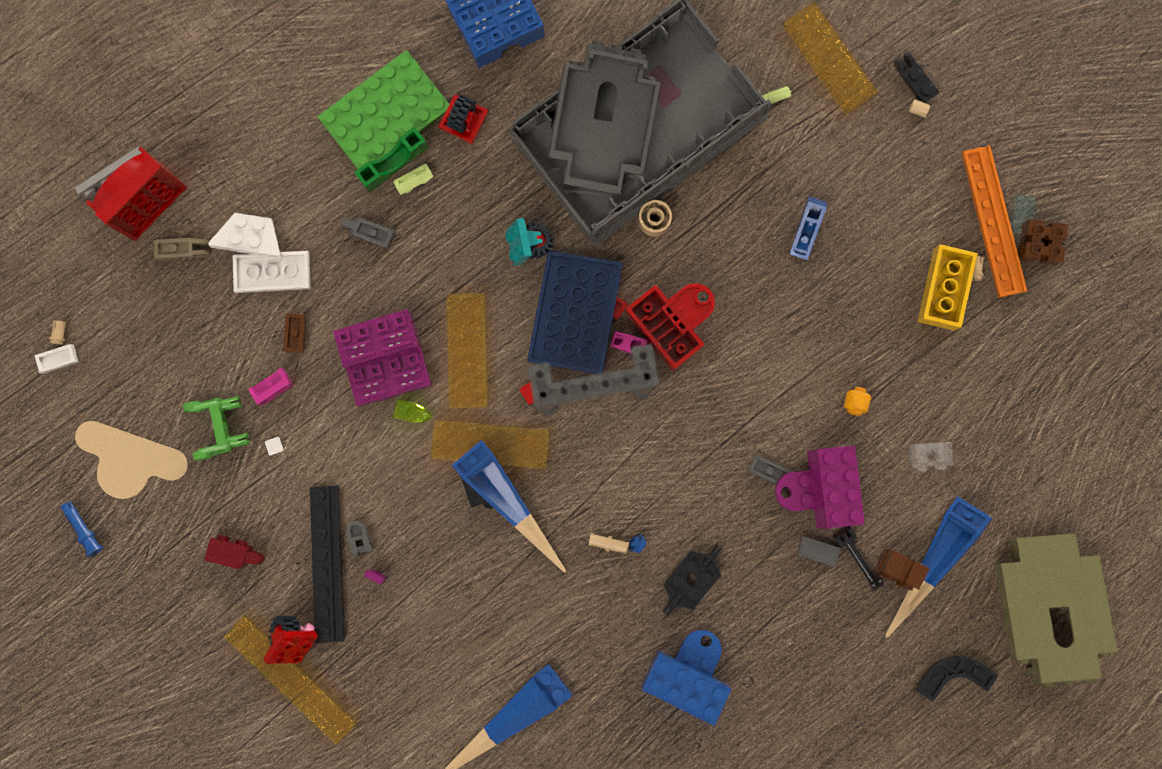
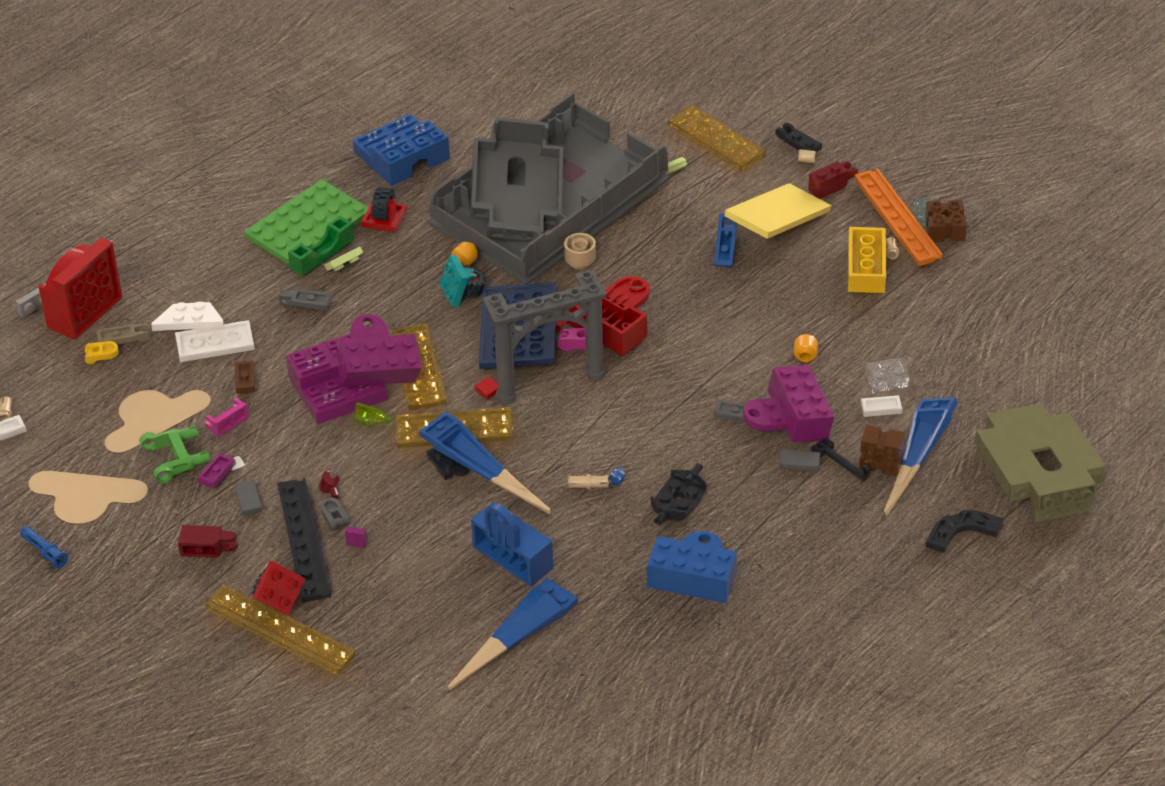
camera: 15 degrees left, 40 degrees down
none -> yellow plate [85,341,119,364]
none -> tan sticker [105,390,210,453]
none -> magenta plate [197,453,236,489]
none -> dark grey tile [234,480,262,516]
none -> dark red piece [318,469,340,499]
none -> magenta brick [335,314,422,387]
none -> light orange head [451,241,478,267]
none -> blue brick [471,502,554,587]
none -> light yellow tile [724,183,832,239]
none -> dark red hinge [808,161,859,199]
none -> white tile [861,395,902,417]

